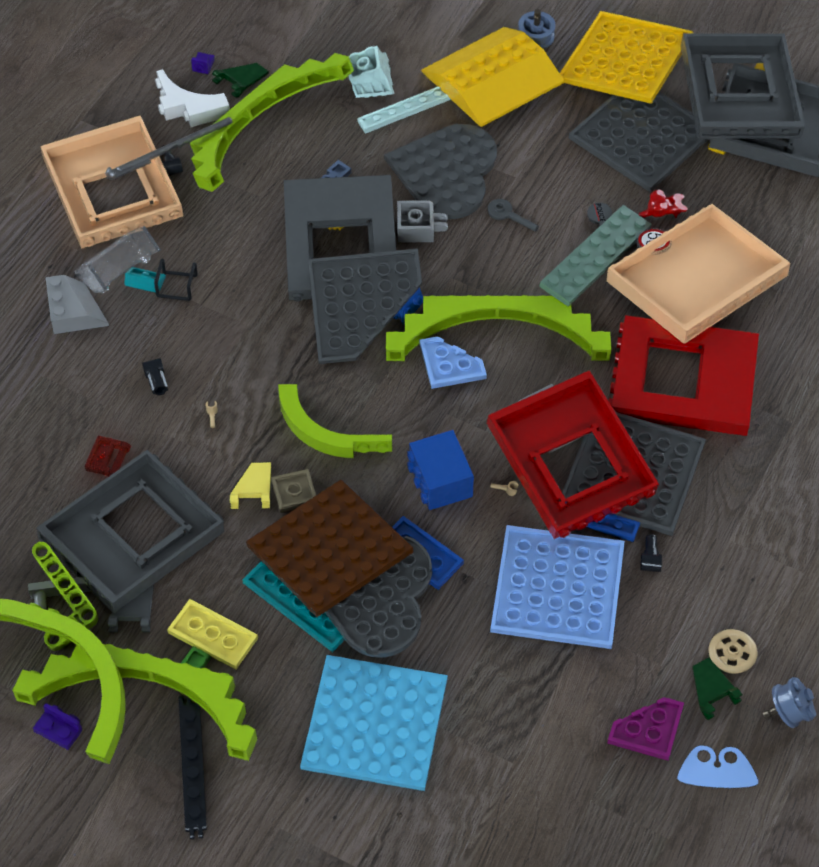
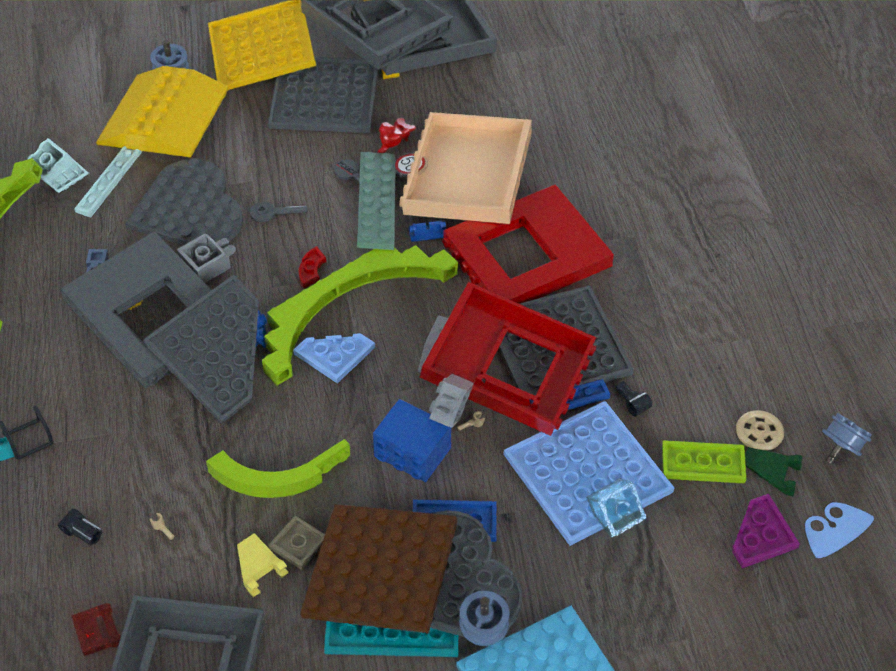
camera: 40 degrees left, 5 degrees down
none -> red tile [298,246,326,288]
none -> blue hinge [408,220,446,242]
none -> light grey hinge [429,374,474,427]
none -> sand blue wheel [460,591,509,646]
none -> clear light blue slope [586,478,647,538]
none -> lime plate [662,440,746,483]

